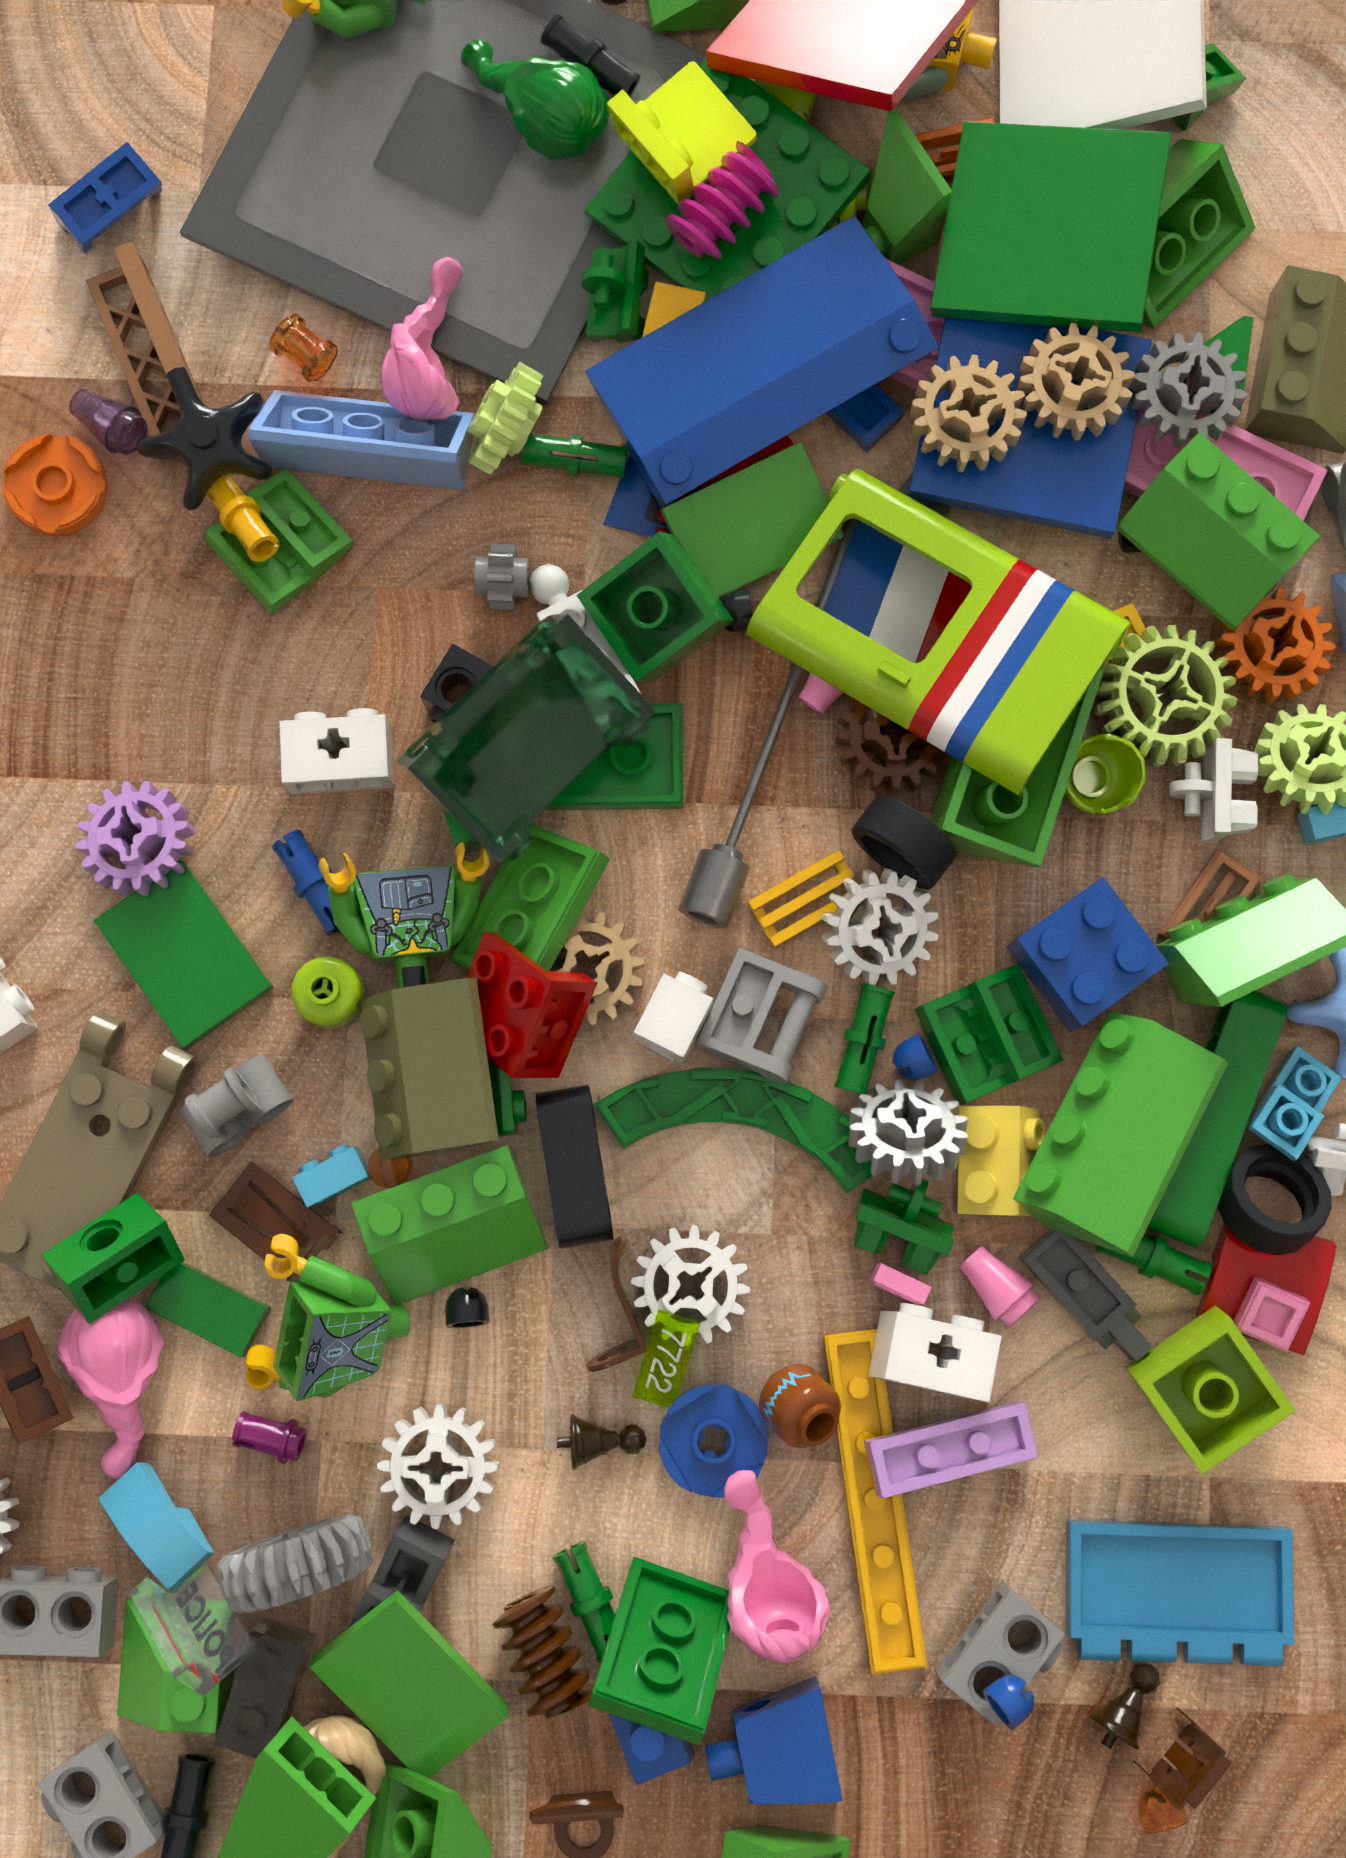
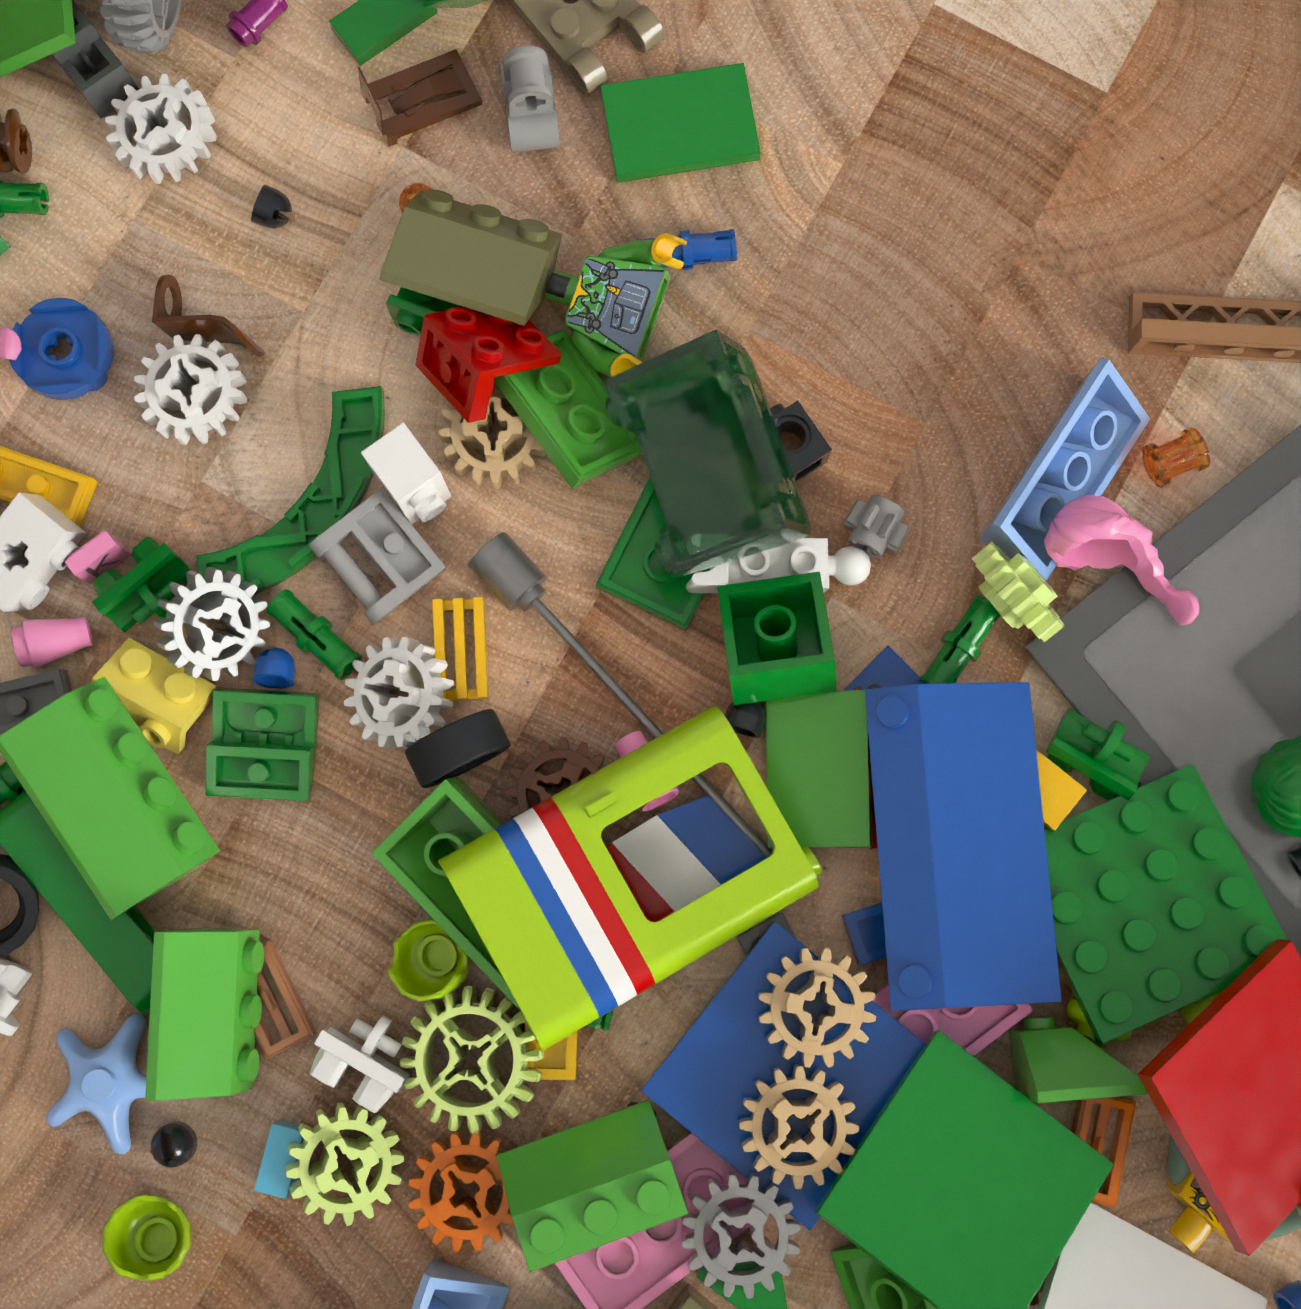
camera: 115 degrees right, 0 degrees up
orange tile [2,434,108,537] -> none
cone [69,388,147,455] -> none
lavender gear [75,781,195,896] -> none
black animal [136,367,272,510] -> none
bright green slope [205,468,353,615] -> none
yellow pin [206,474,279,562] -> none
bright green torso [245,1234,410,1401] -> none
white brick [279,708,395,794] -> none
lime head [291,956,366,1029] -> none
medium azure piece [292,1144,373,1208] -> none
bright green slope [351,1145,548,1305] -> none
black beam [535,1084,614,1249] -> none
dark brown piece [557,1414,647,1470] -> none
neon yellow bracket [607,61,757,205] -> none
clear neon green sticker [632,1309,701,1408] -> none
dark pink piece [664,141,780,260] -> none
dark orange head [758,1363,841,1448] -> none
blue brick [1006,877,1169,1033] -> none
medium azure slope [1248,1046,1342,1161] -> none

